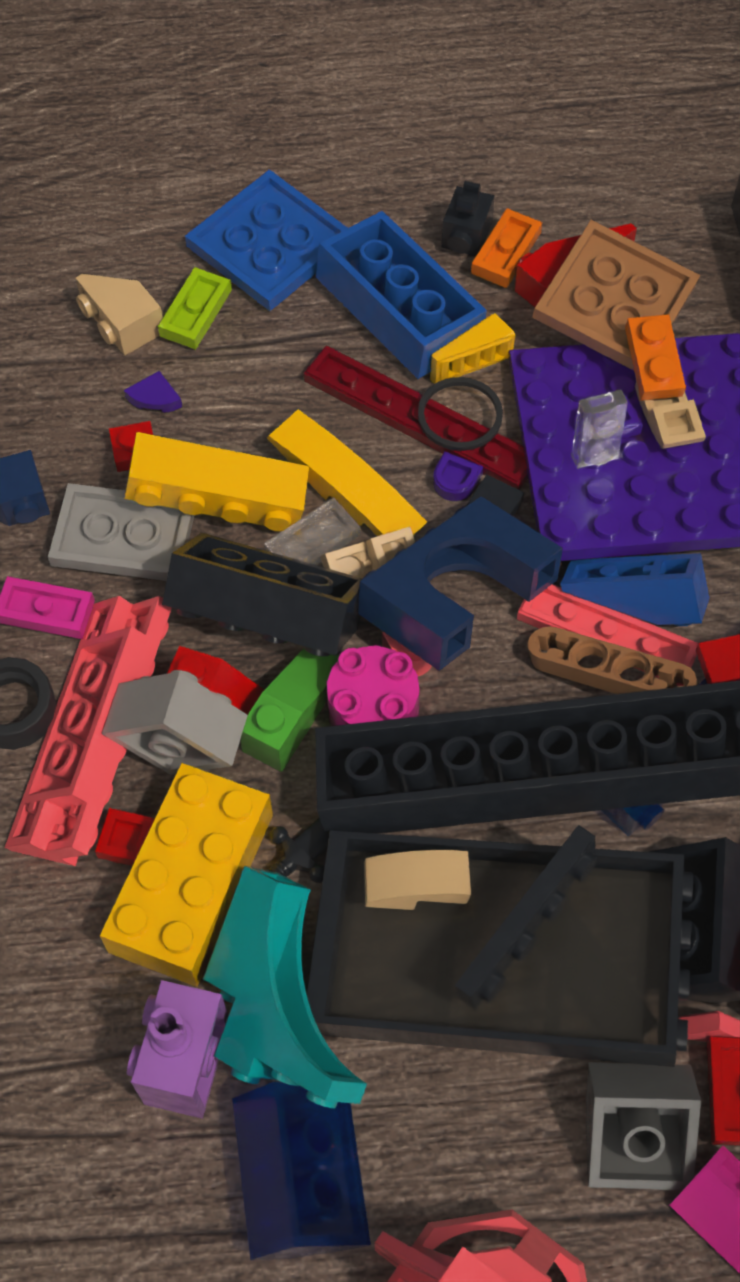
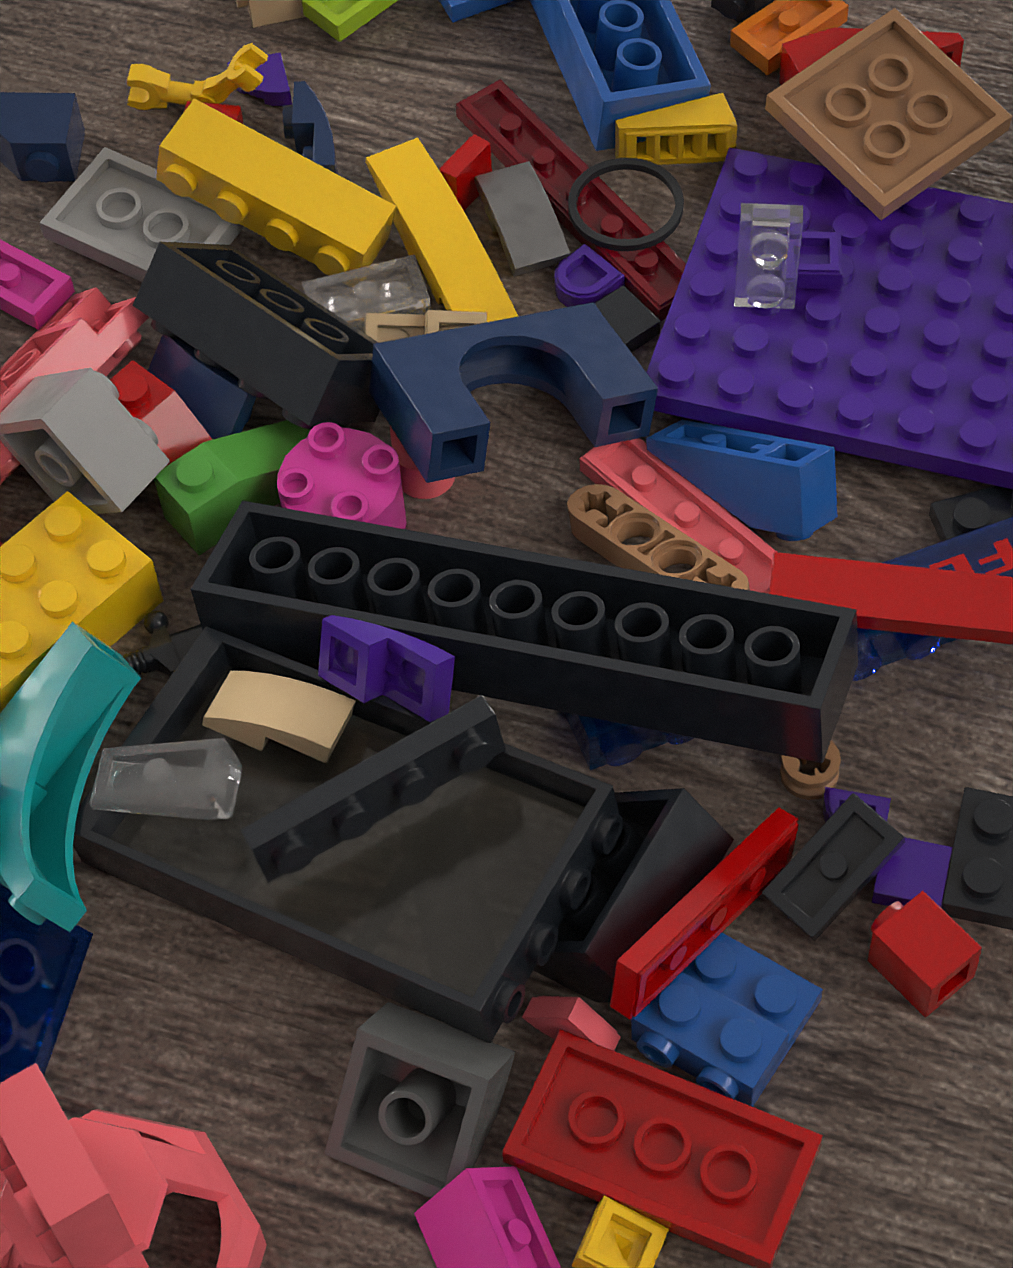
camera: 25 degrees right, 5 degrees down
orange plate [625,314,686,401] -> none
tan slope [635,382,706,449] -> none
none -> clear slope [89,738,242,820]
none -> yellow piece [127,43,268,110]
none -> dark blue slope [147,334,257,439]
none -> dark blue slope [283,81,338,174]
none -> dark purple slope [318,615,455,722]
none -> red tile [439,134,492,211]
none -> flat silver slope [474,161,570,277]

